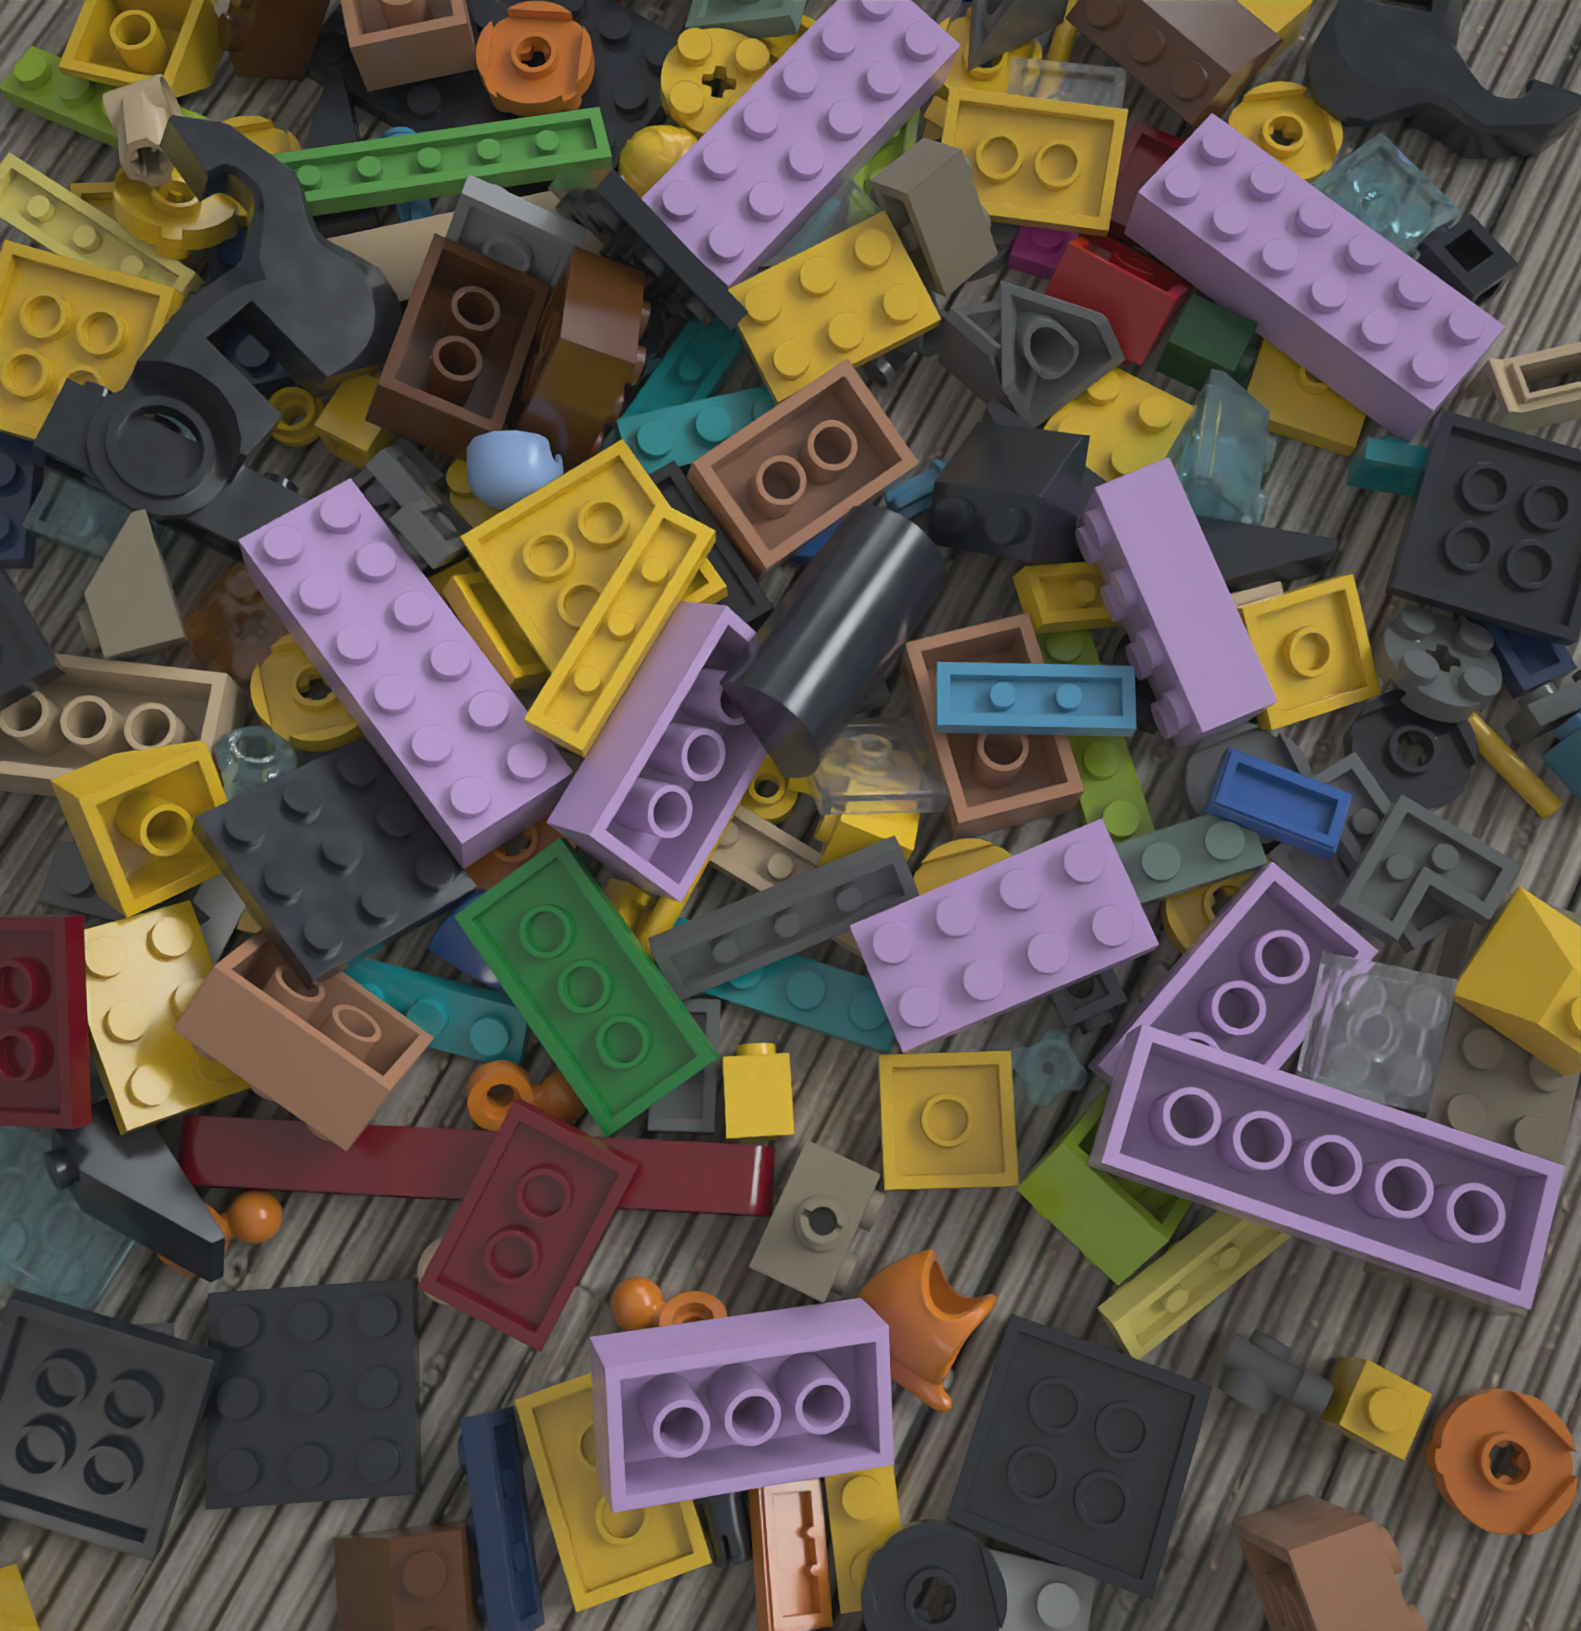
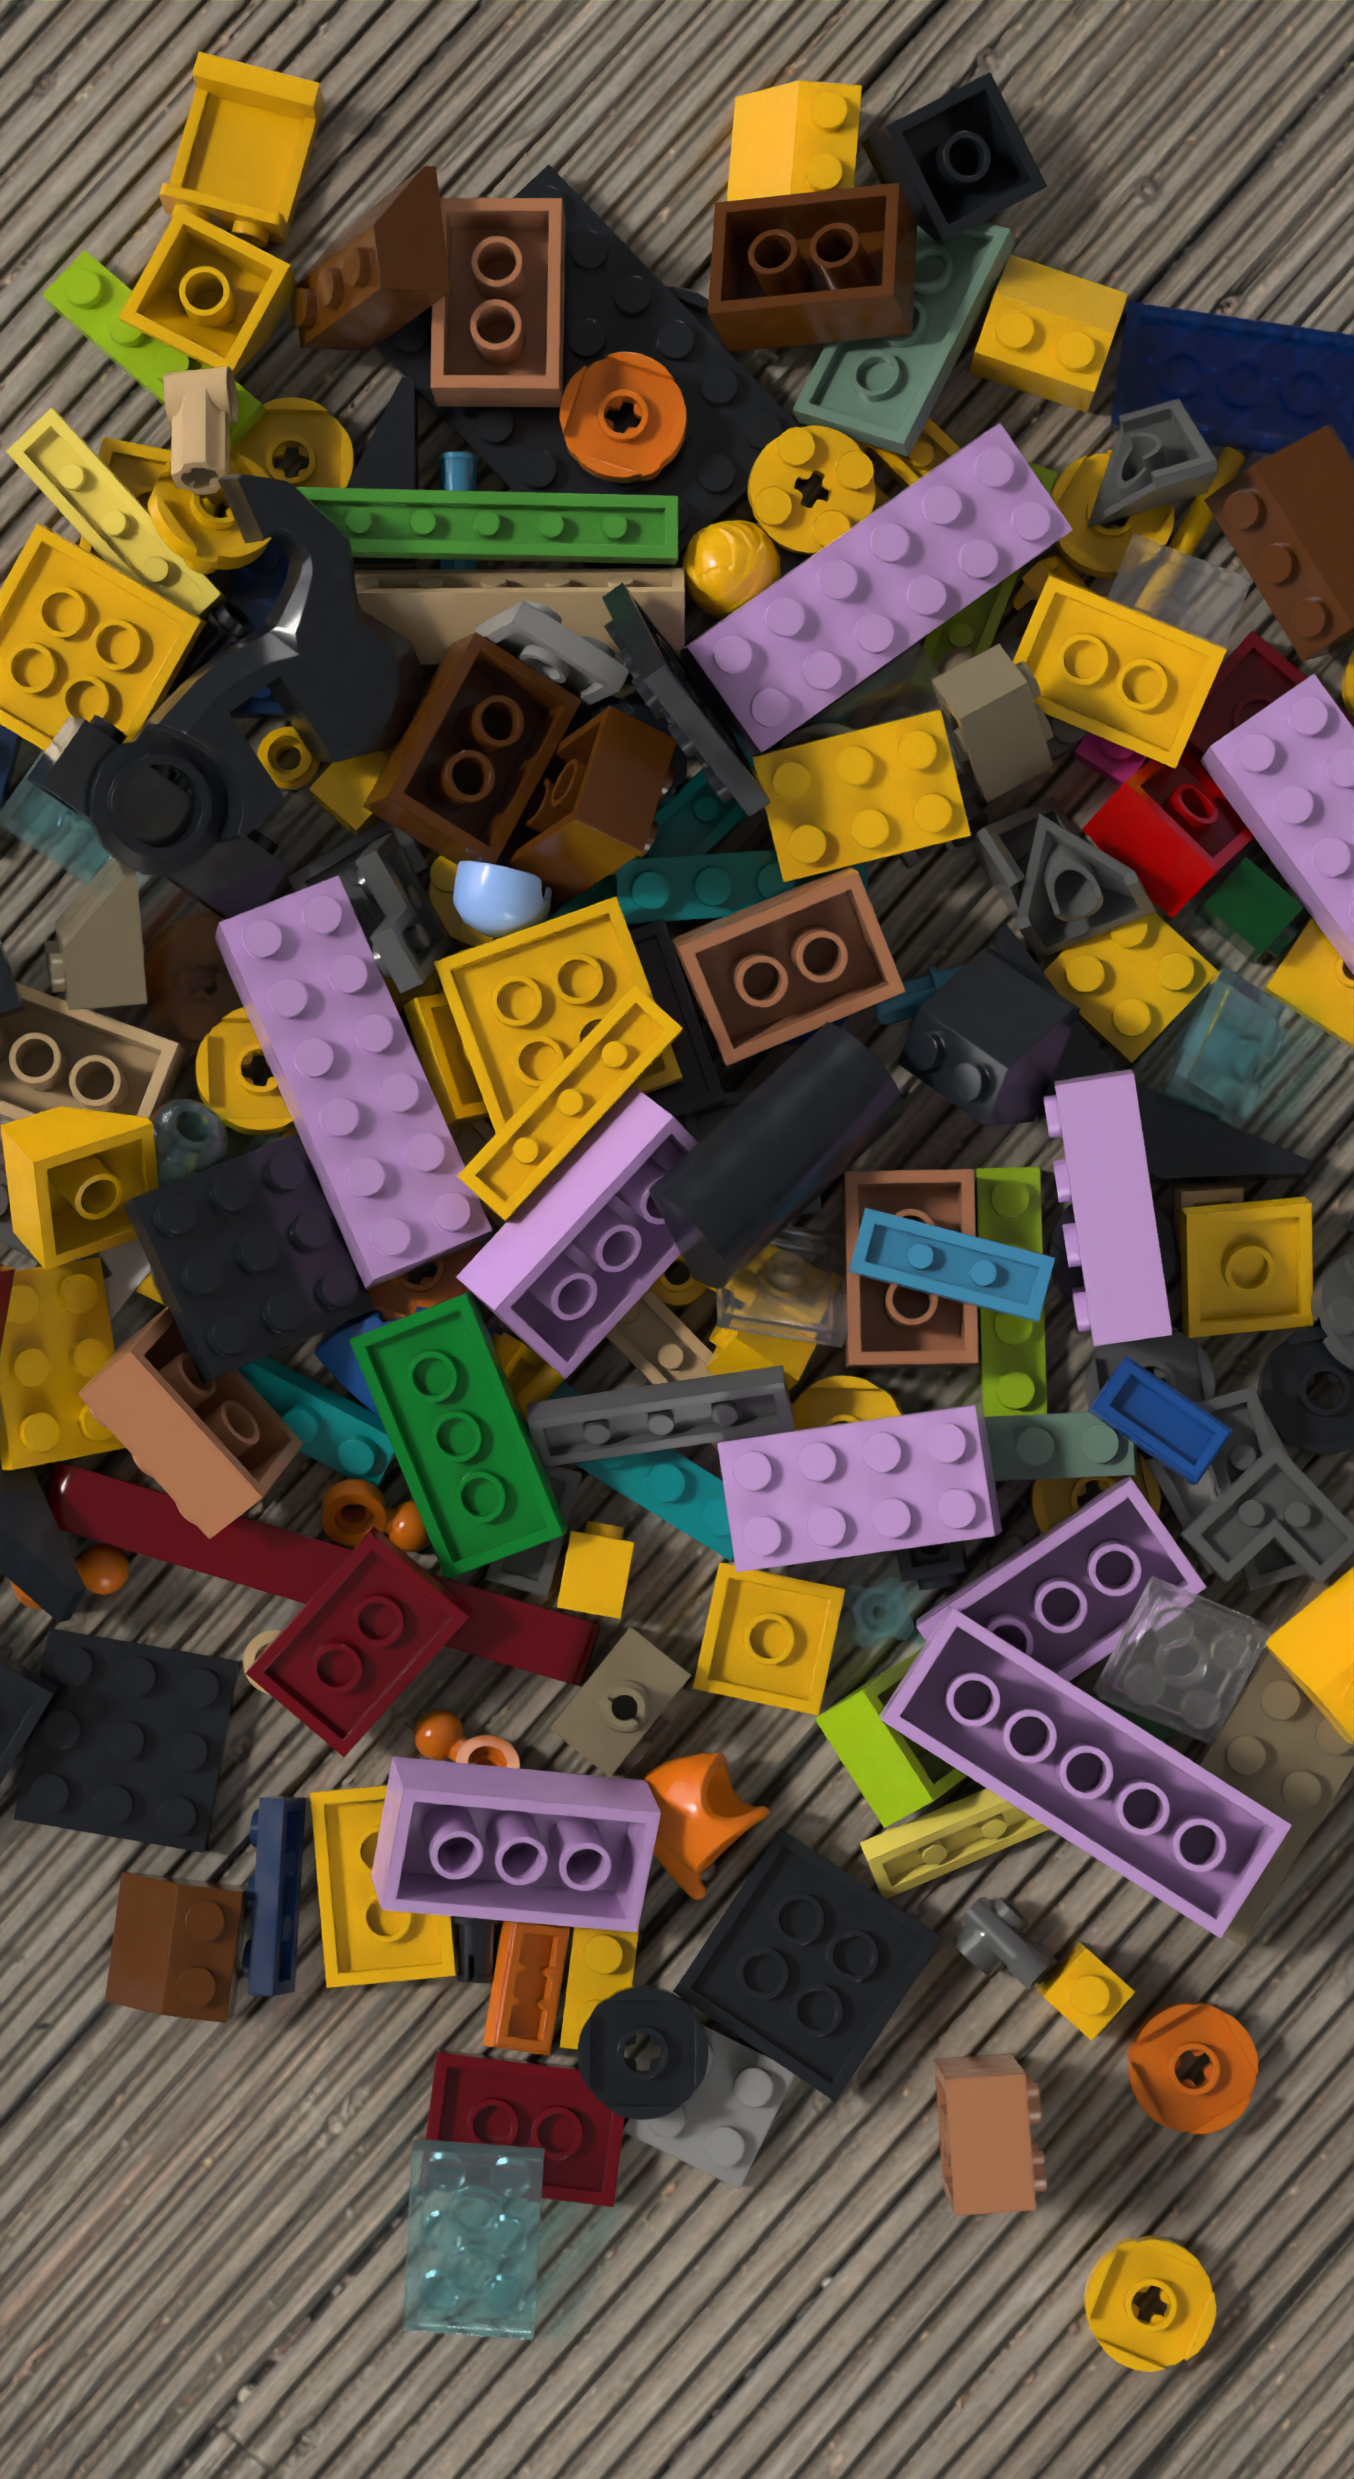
camera: 15 degrees right, 10 degrees up
yellow plate [1012,562,1124,634] -> none

